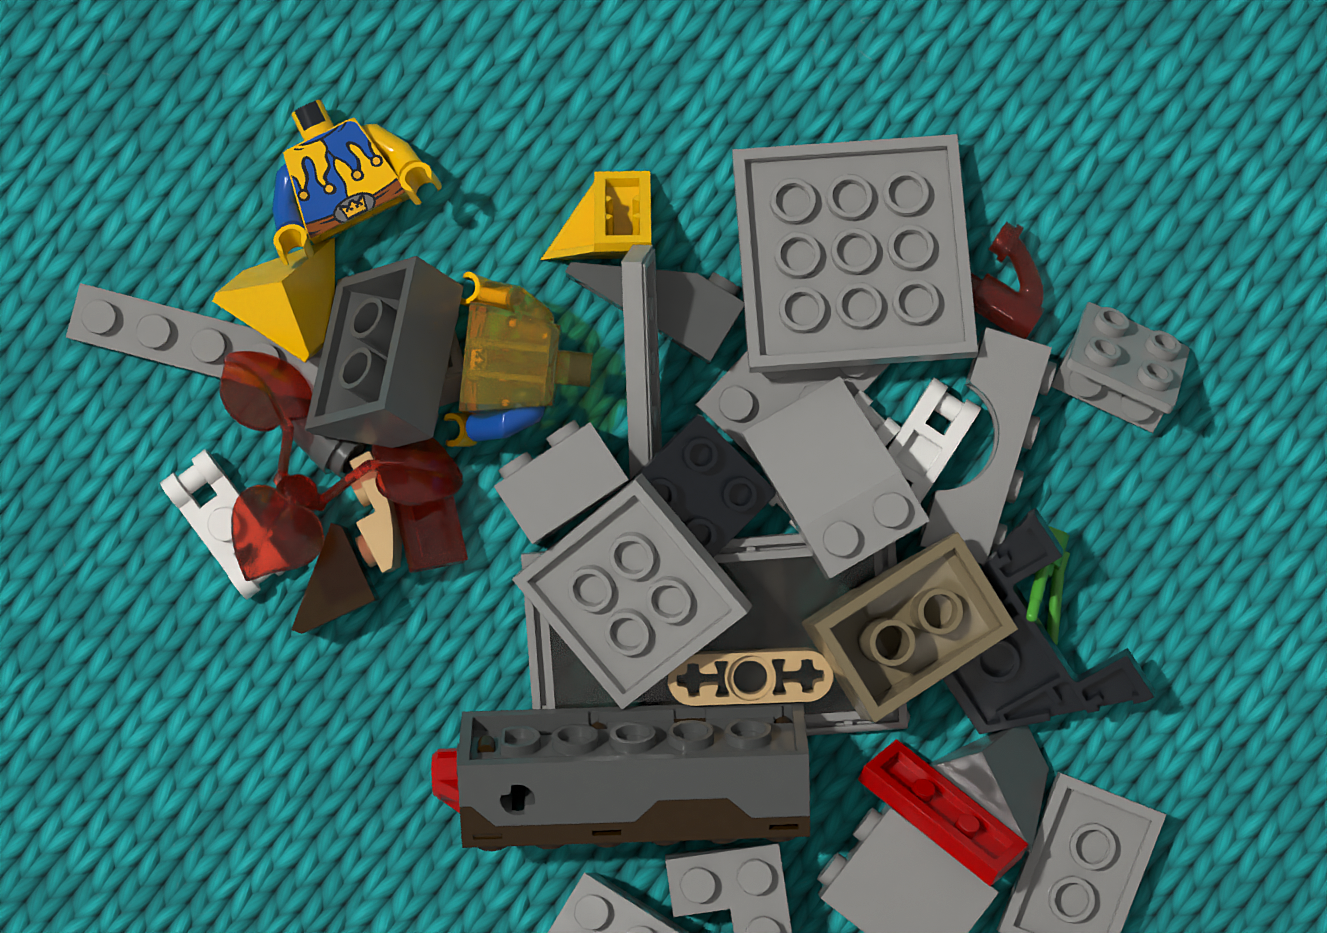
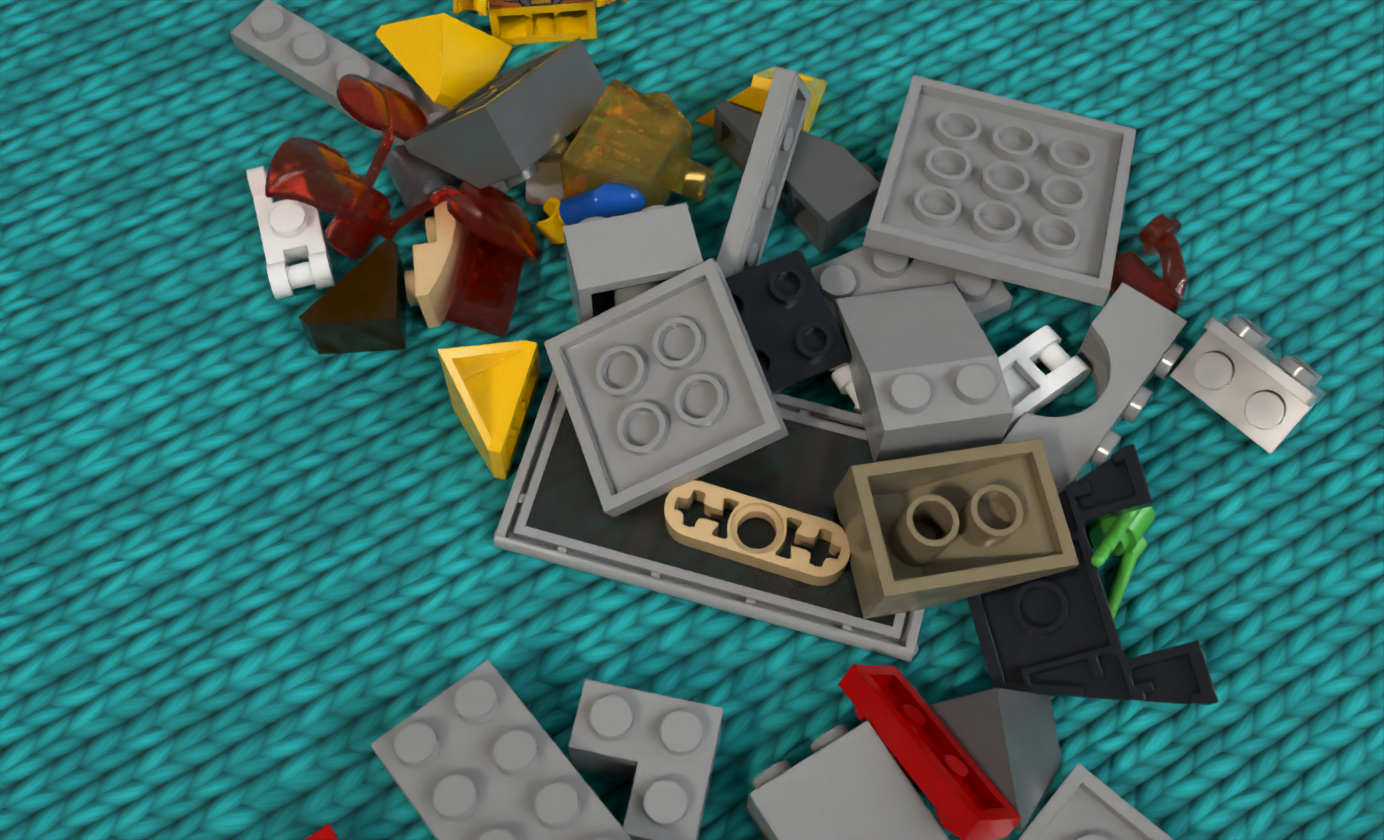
camera: 20 degrees right, 25 degrees down
dark grey piece [431,702,810,851] -> none
none -> yellow slope [437,340,542,480]

